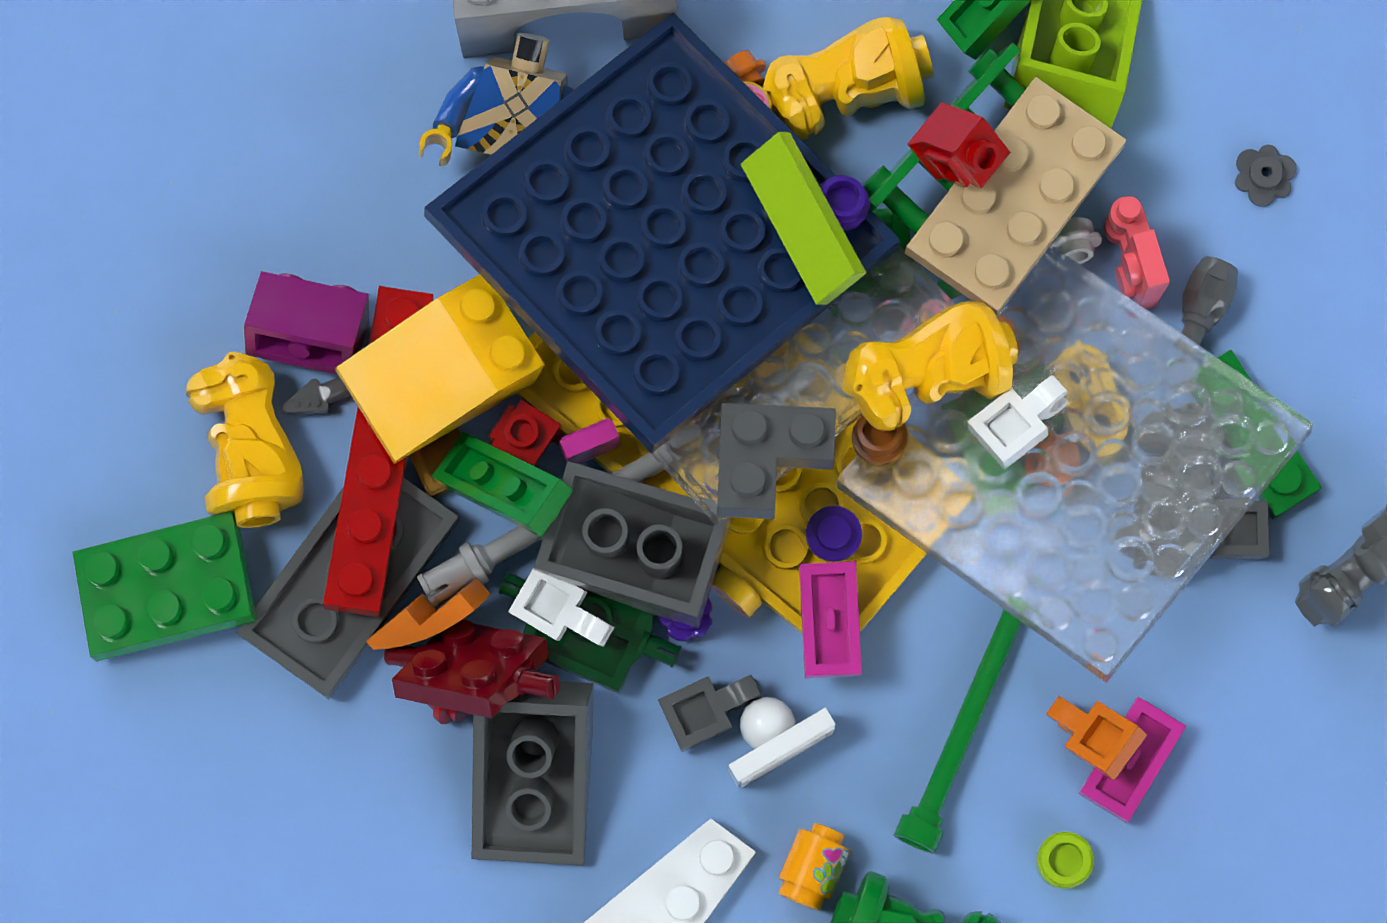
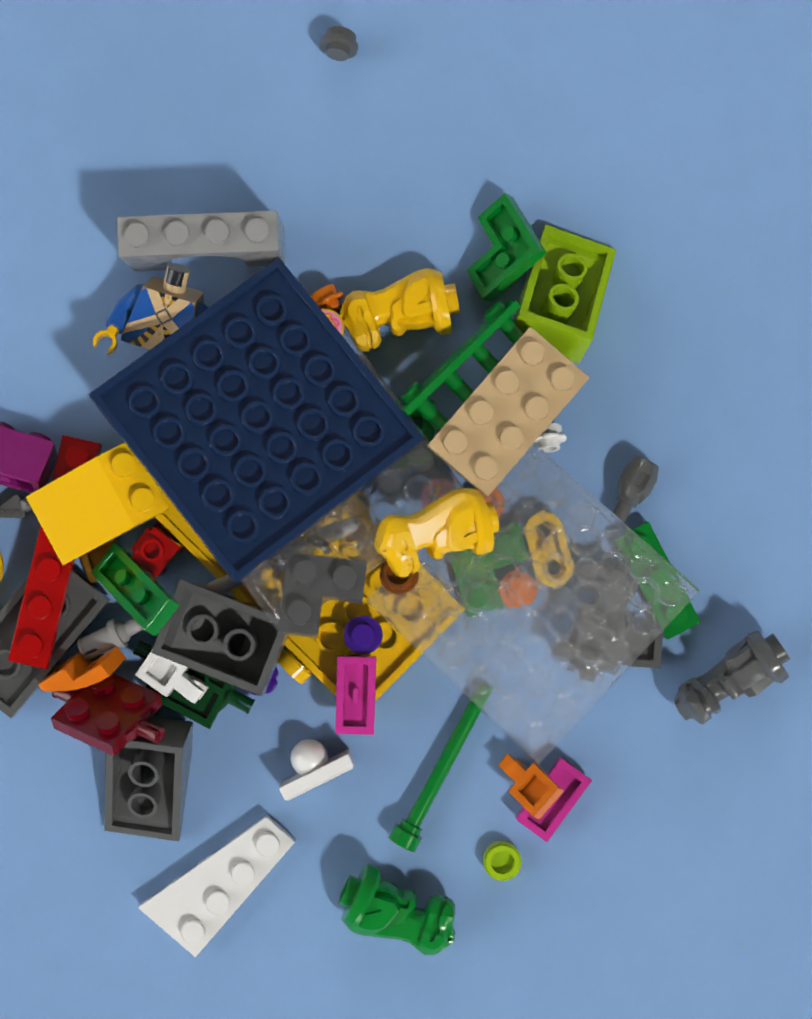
camera: 10 degrees right, 10 degrees up
dark pink tile [560,418,620,464] -> none
dark grey plate [658,675,762,752] -> none
lime tile [741,132,866,305] -> none
light orange brick [778,823,851,911] -> none
dark purple plate [819,175,870,231] -> none
red window [907,102,1011,188] -> none
white plate [967,375,1068,470] -> none
coral plate [1103,196,1170,312] -> none
dark grey plant [1235,144,1296,207] -> none

